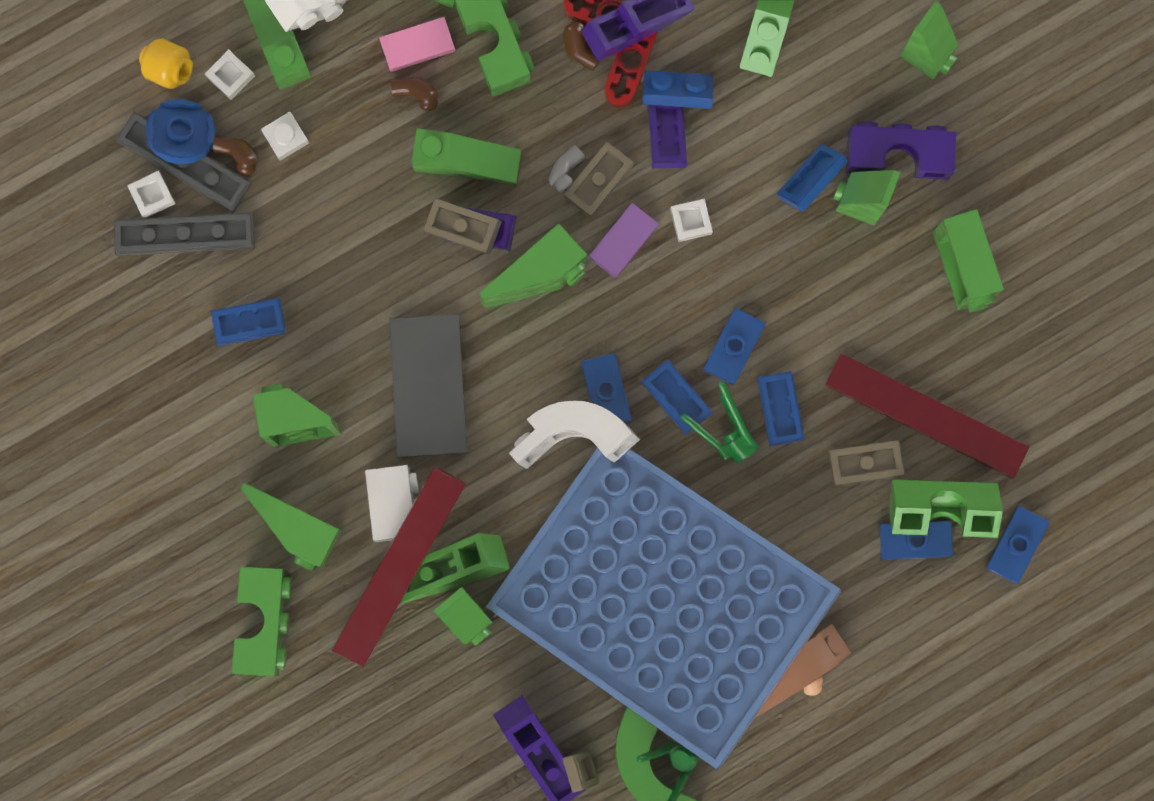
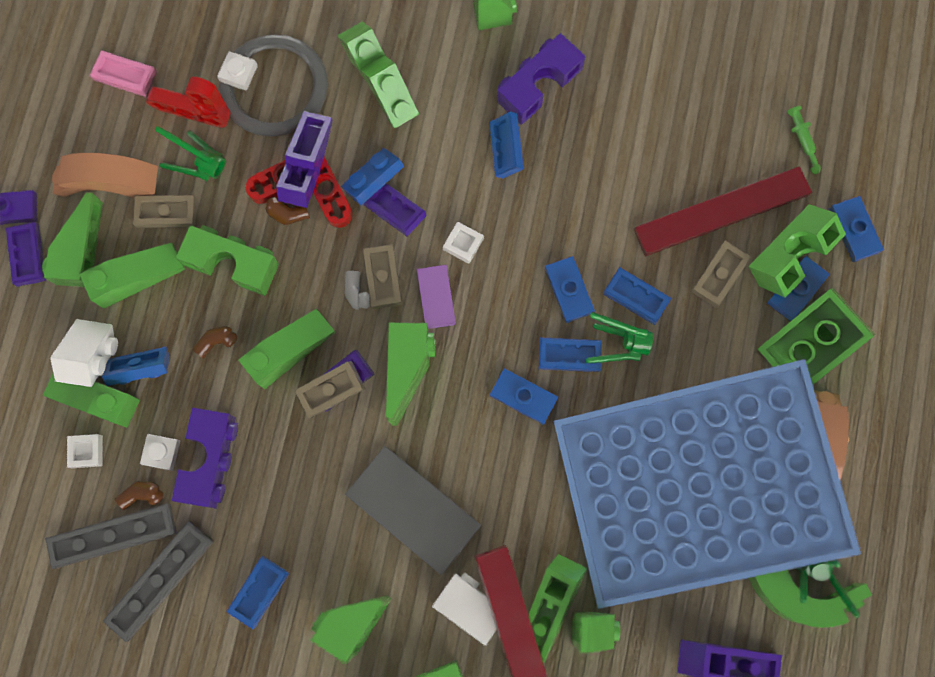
camera: 40 degrees left, 5 degrees down
white plate [127,171,176,218] -> none
yellow head [139,38,193,89] -> none
blue tile [145,98,216,165] -> none
bright pink tile [379,17,455,72] -> none
white arch [509,401,640,469] -> none
dark tan tile [562,749,599,793] -> none
bright green slope [833,170,901,225] -> none
bright green window [932,209,1004,313] -> none
none -> blue plate [102,347,170,386]
none -> dark purple arch [171,408,238,509]
none -> bright green slope [758,288,876,385]
none -> bright green piece [787,105,821,174]

